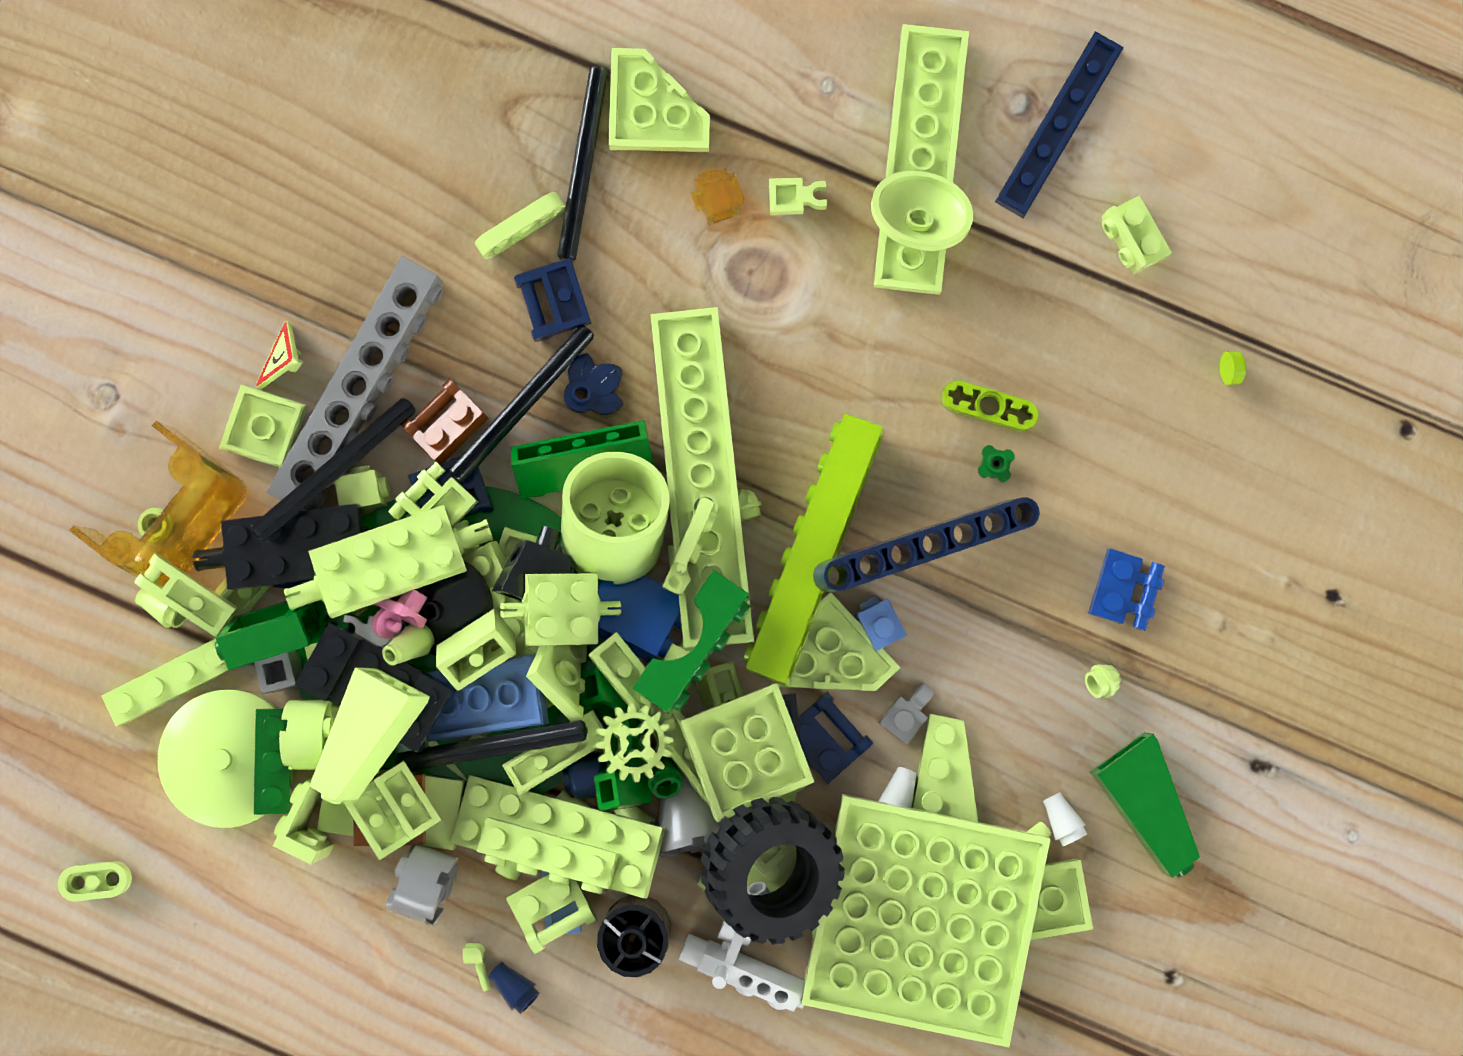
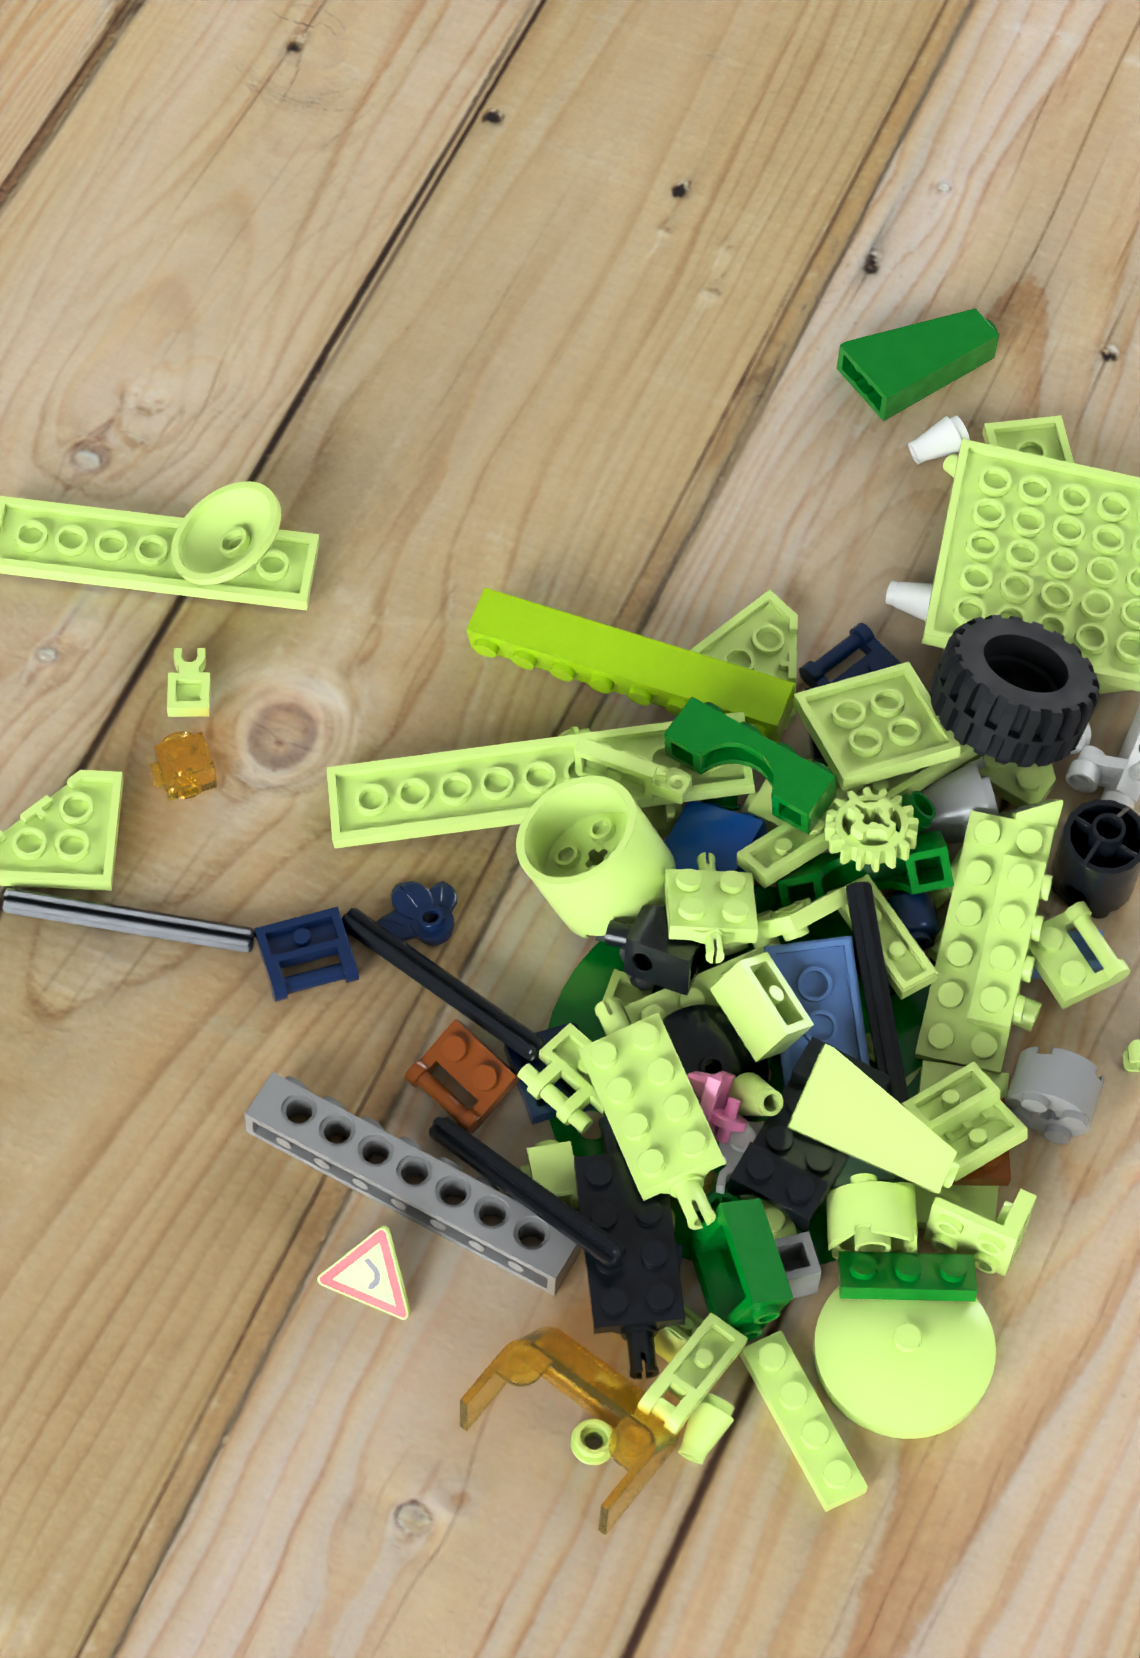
camera: 95 degrees left, 25 degrees down
yellowish green plate [58,861,132,902] -> none
yellowish green plate [219,385,308,468] -> none
yellowish green beam [475,192,566,259] -> none
green brick [511,420,654,499] -> none
dark blue beam [813,497,1040,592] -> none
medium blue bracket [855,596,907,651] -> none
light grey plate [879,683,935,744] -> none
yellowish green wing [912,714,978,822] -> none
lime beam [941,380,1039,432] -> none
green plate [978,445,1015,482] -> none
dark blue tile [995,31,1124,218] -> none
yellowish green plate [1085,664,1121,698] -> none
blue plate [1088,549,1165,631] -> none
yellowish green bracket [1102,195,1172,275] -> none
lime tile [1219,351,1246,385] -> none
none -> yellowish green slope [999,799,1063,830]

